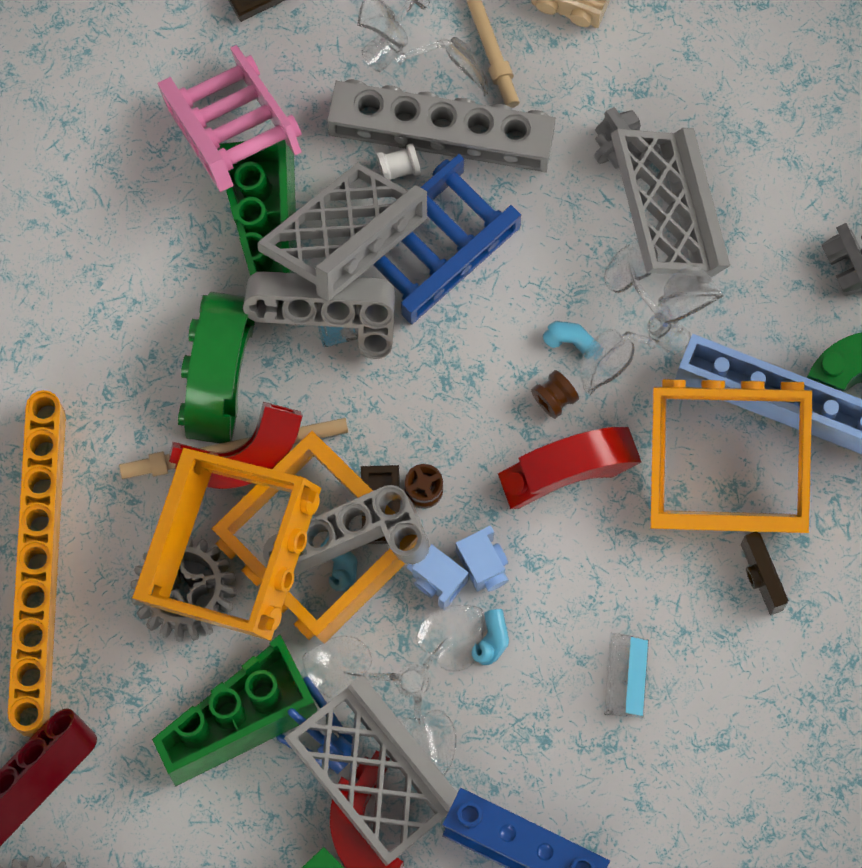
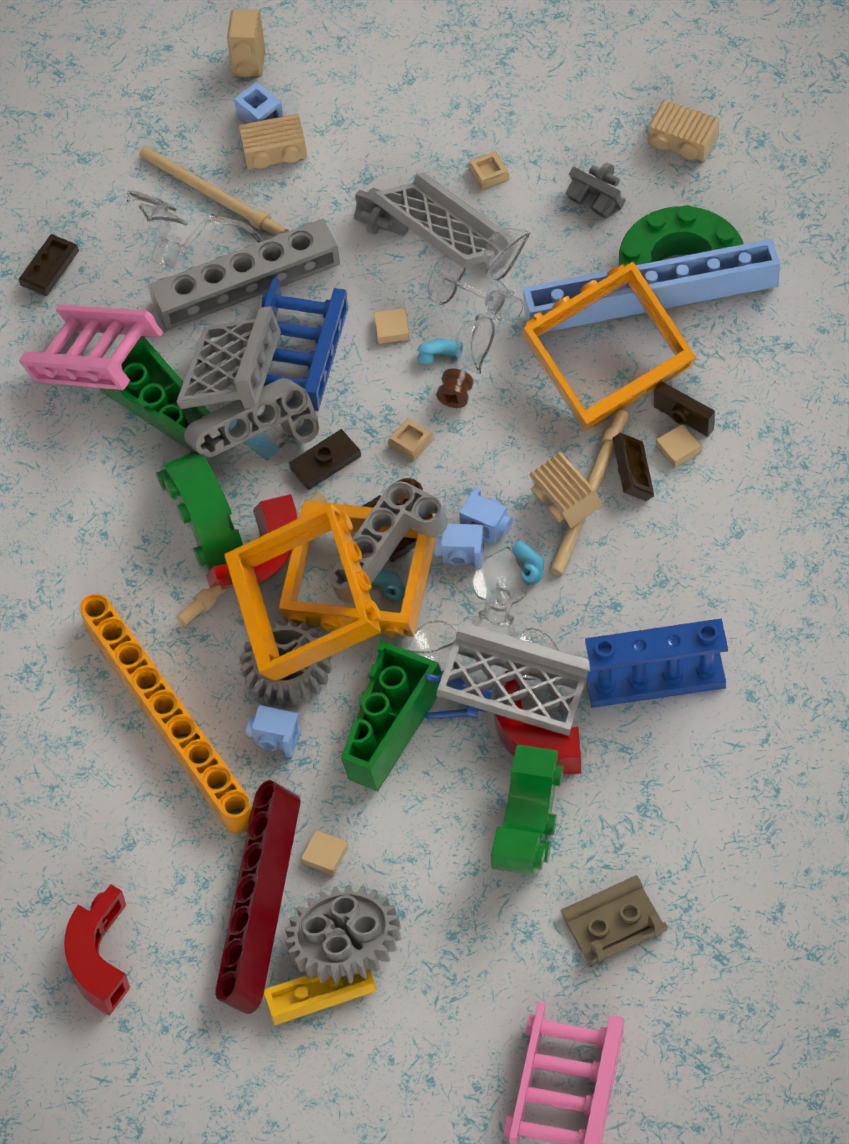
camera: 30 degrees left, 15 degrees down
white bush [376,143,421,181] -> none
red arch [498,427,642,509] -> none
slope [604,633,649,718] -> none
none -> light blue brick [246,705,301,759]
none -> dark brown plate [289,429,361,490]
none -> tan tile [301,830,348,876]
none -> tan tile [374,308,410,344]
none -> tan tile [388,418,434,461]
none -> tan tile [468,151,509,190]
none -> tan brick [529,453,603,529]
none -> tan bar [550,410,629,577]
none -> dark brown plate [612,433,654,501]
none -> tan tile [656,424,702,468]

